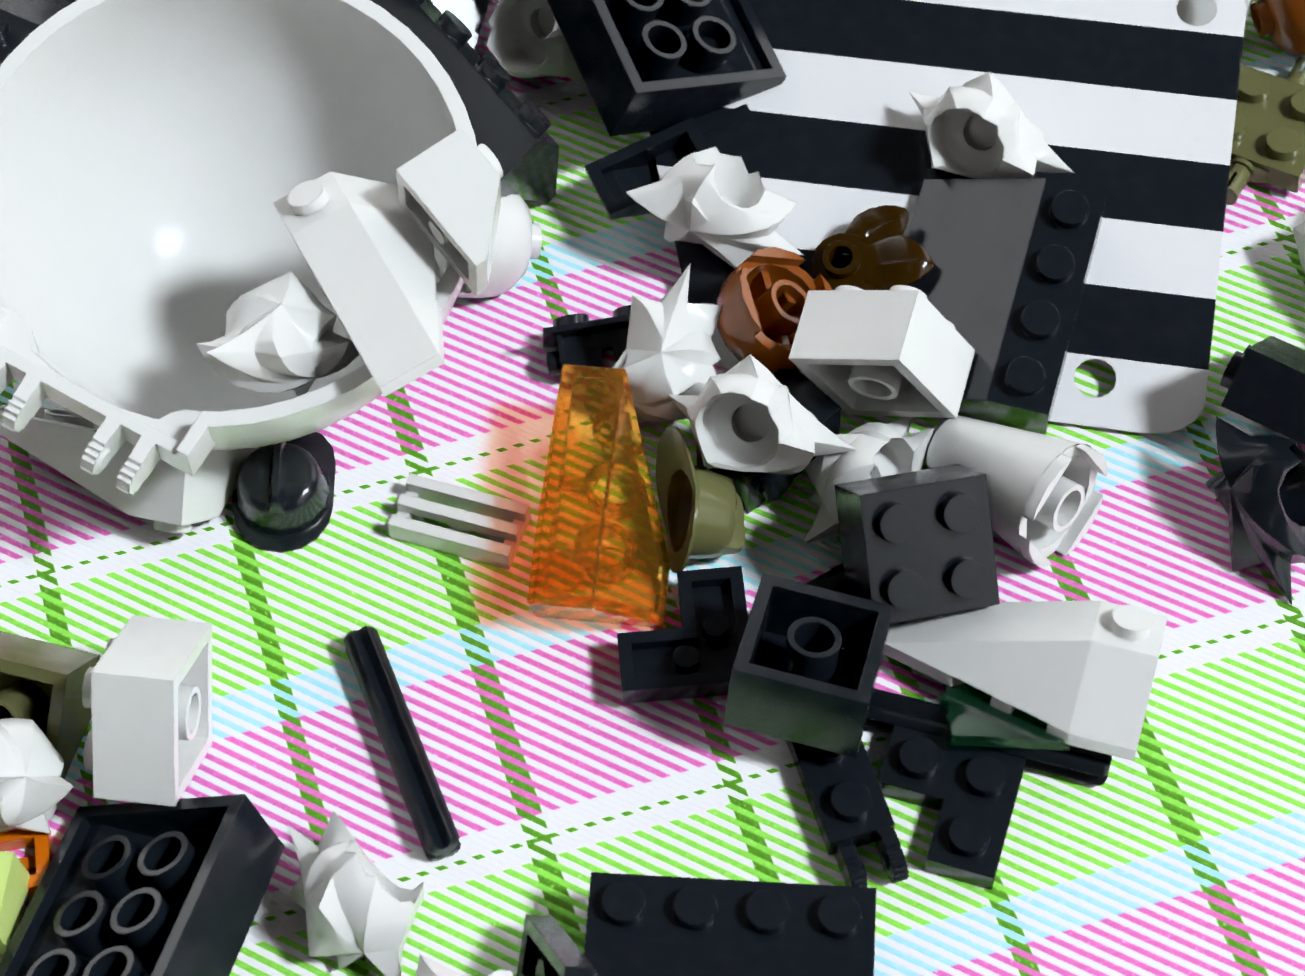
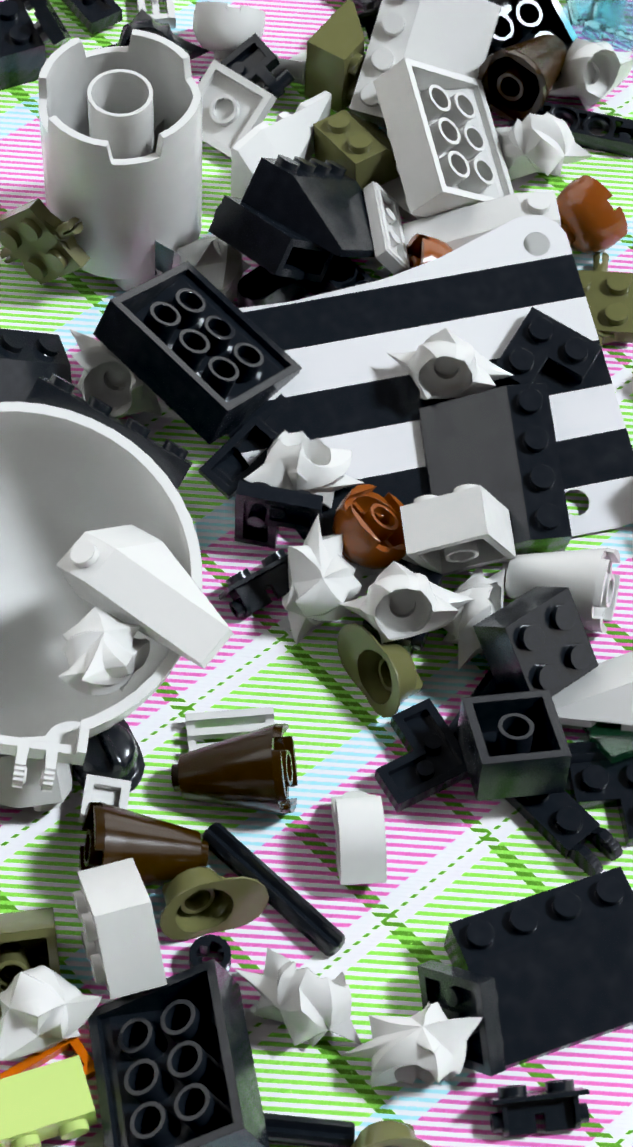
camera: 30 degrees left, 0 degrees up
white slope [396,128,503,296] -> none
clear orange wedge [527,364,670,629] -> none
dark brown plate [812,205,935,290] -> none
none -> white plate [79,774,132,823]
none -> dark brown cone [79,802,209,886]
none -> olive piece [159,867,269,941]
none -> dark brown cone [171,723,298,814]
none -> black bush [189,934,231,973]
none -> black plate [234,480,323,549]
none -> white brick [331,791,387,885]
none -> black plate [496,307,602,385]

